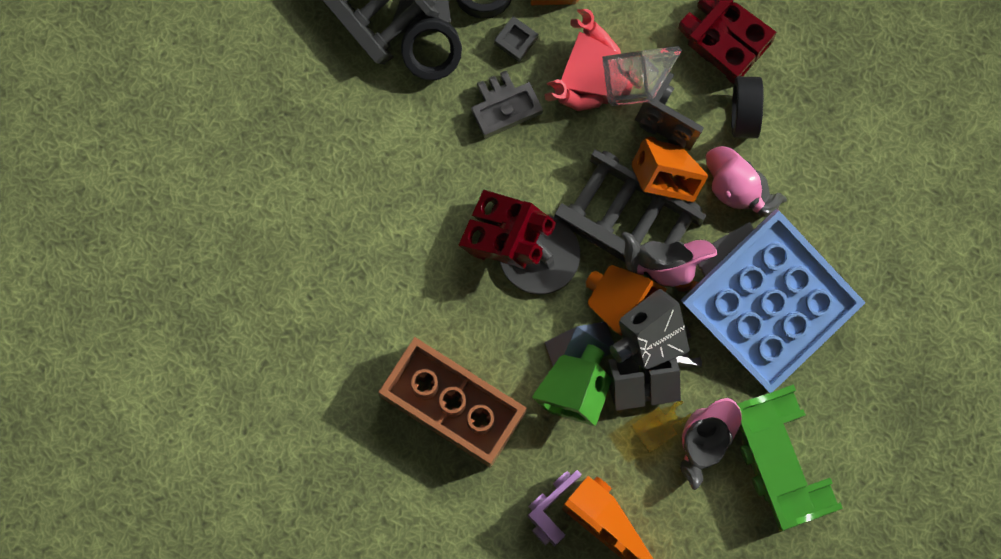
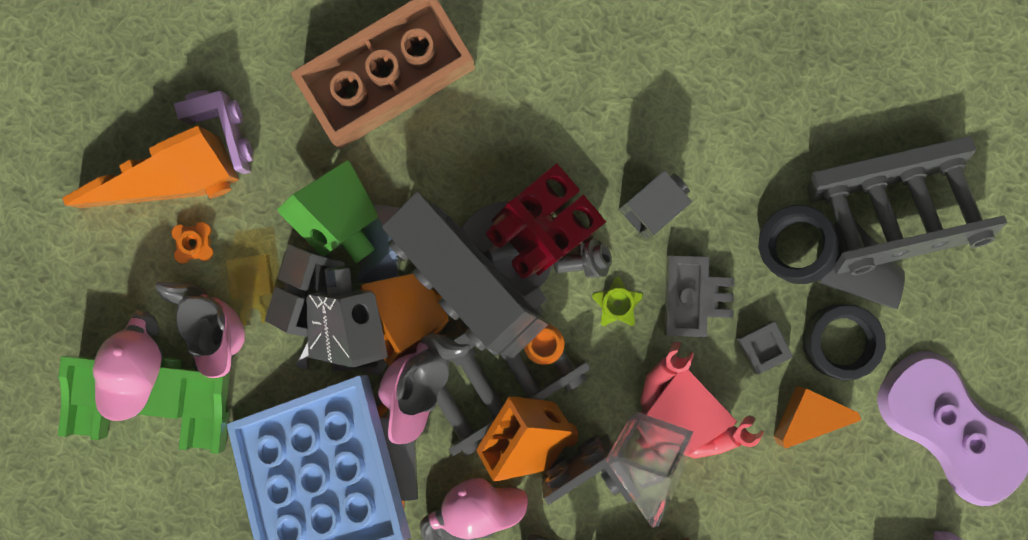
camera: 120 degrees right, 10 degrees up
none -> bright pink hair [93,310,162,421]
none -> orange plate [171,222,214,264]
none -> dark grey piece [382,192,548,358]
none -> orange plate [524,324,564,365]
none -> dark grey plate [554,239,612,278]
none -> lime plate [592,277,643,326]
none -> dark grey piece [619,170,692,239]

